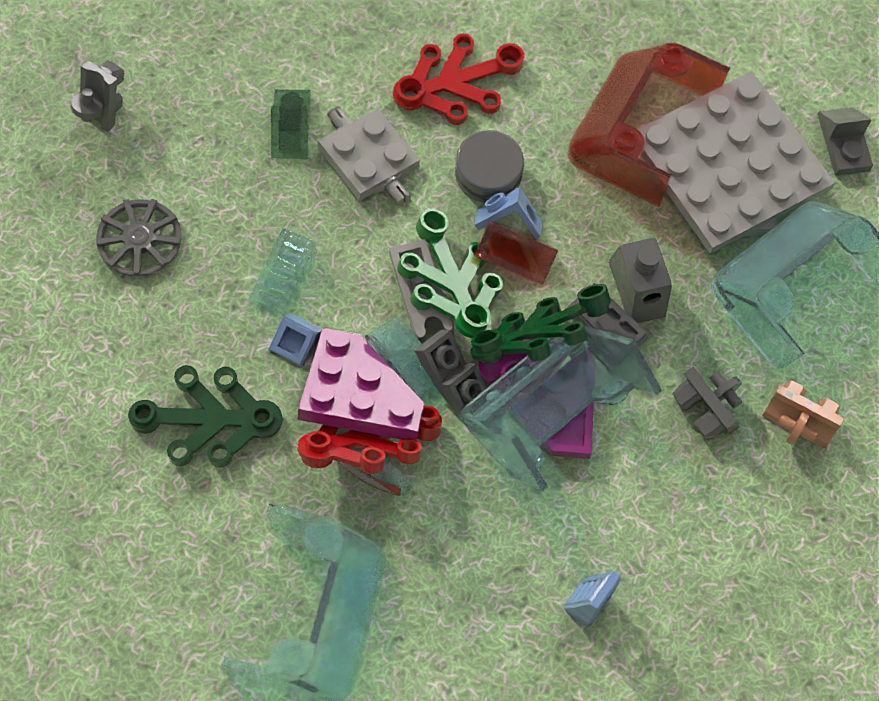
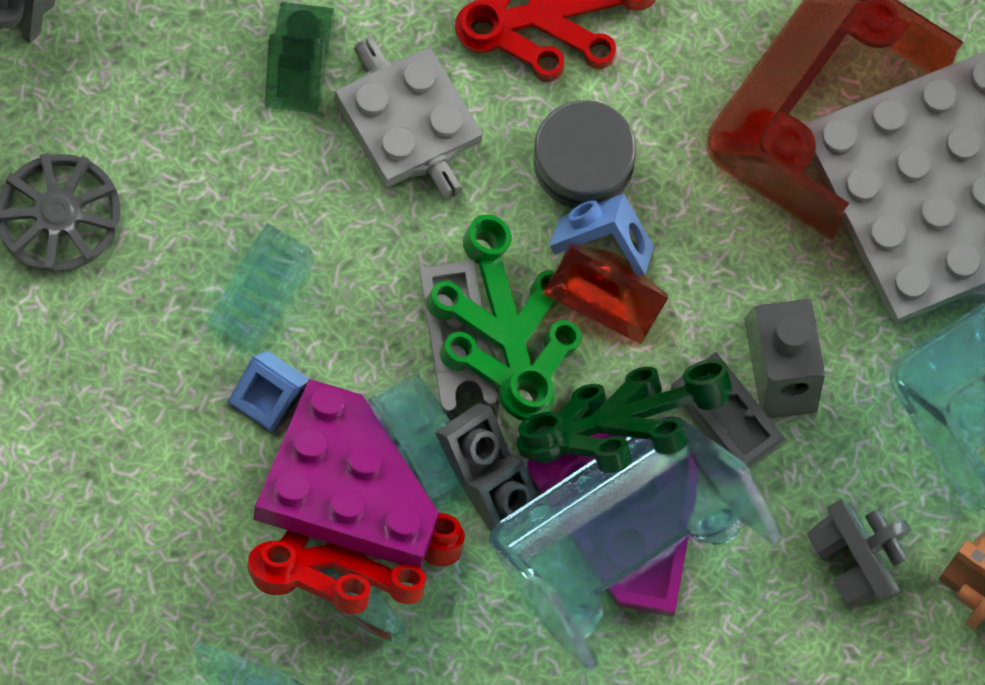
camera: 10 degrees right, 5 degrees up
dark green plant [128,365,283,468] -> none

